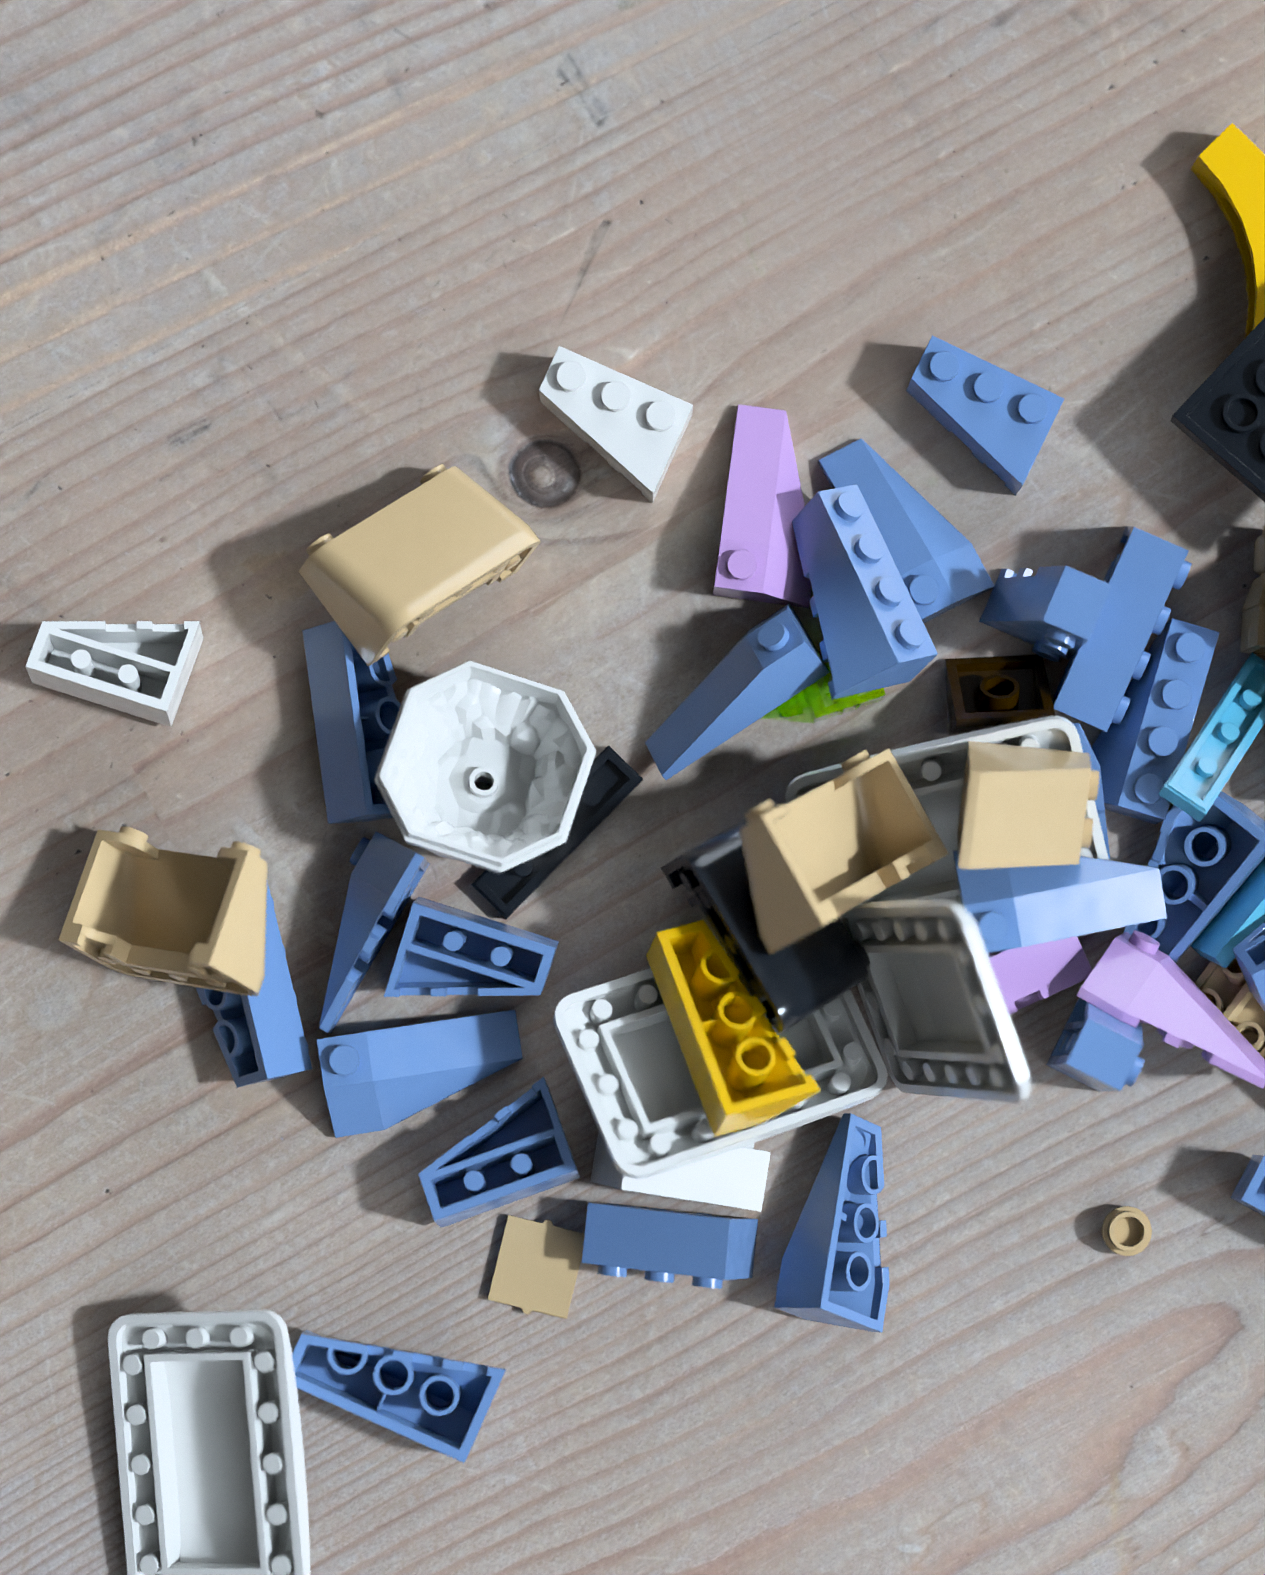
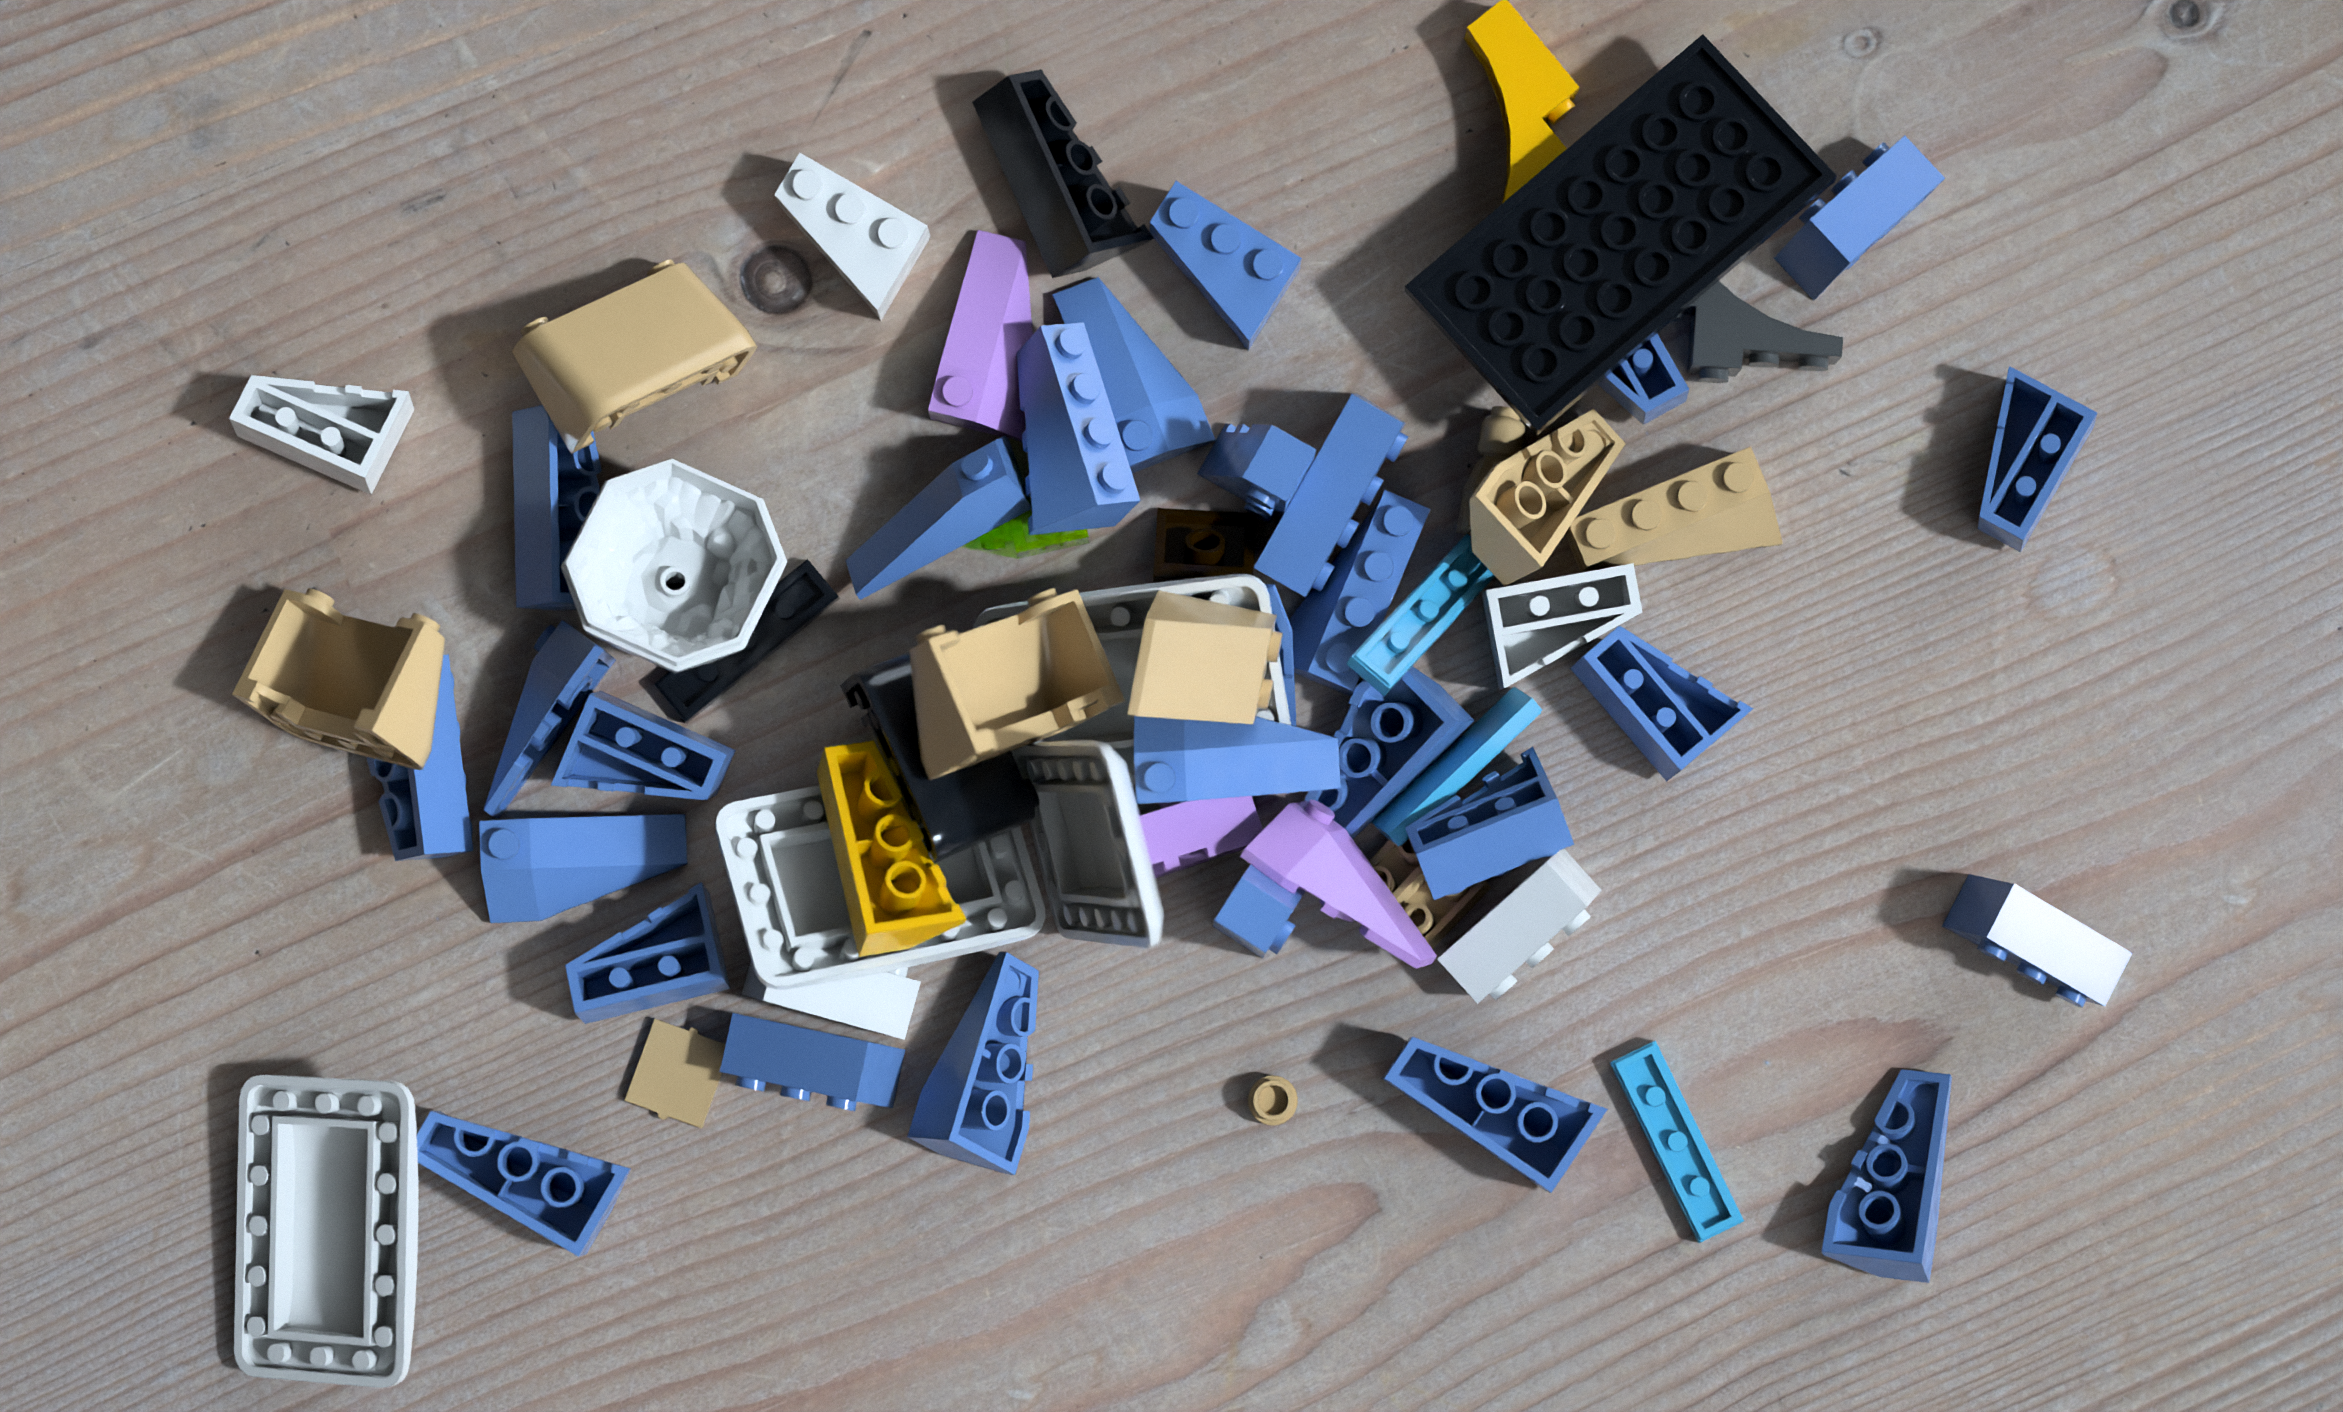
camera: 10 degrees right, 0 degrees up
none -> black wedge [972,69,1154,279]

